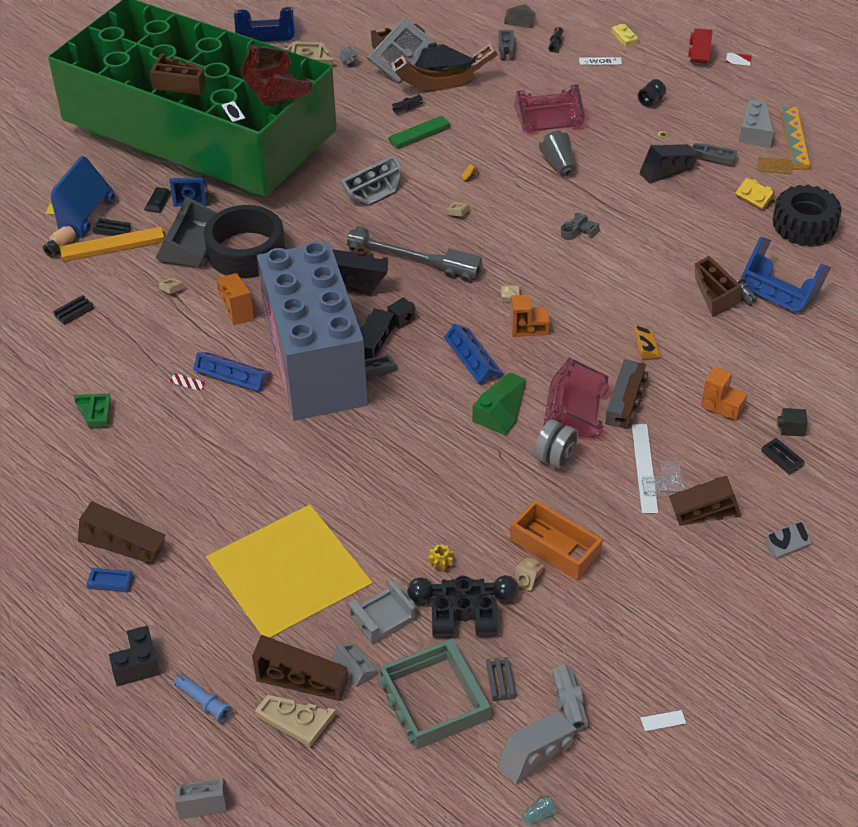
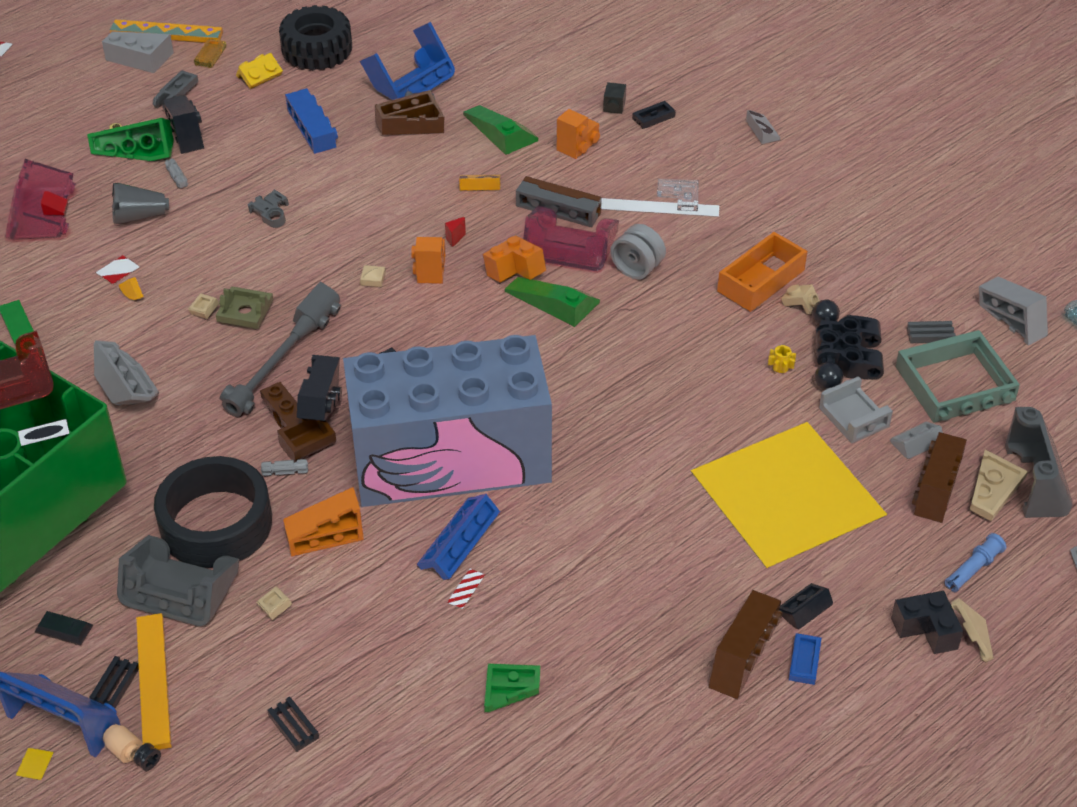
camera: 85 degrees left, 0 degrees up
blue slope [169,178,209,207] -> none
blue fence [444,323,504,384] -> none
light grey piece [552,664,588,732] -> none
black wheel [638,79,666,107] -> none
white sticker [641,710,686,731] -> none
reddish brown wedge [669,475,742,526] -> none
none -> red slope [41,191,68,215]
none -> green wedge [87,118,174,161]
none -> white sticker [96,255,139,284]
none -> light grey axle [165,158,188,188]
none -> olive piece [216,286,273,329]
none -> blue brick [285,88,338,154]
none -> red slope [445,217,466,247]
none -> green wedge [463,105,539,155]
none -> orange brick [483,235,546,282]
none -> black slope [779,583,833,629]
none -> tan tile [951,598,994,662]
none -> dark grey windscreen [1005,407,1073,518]

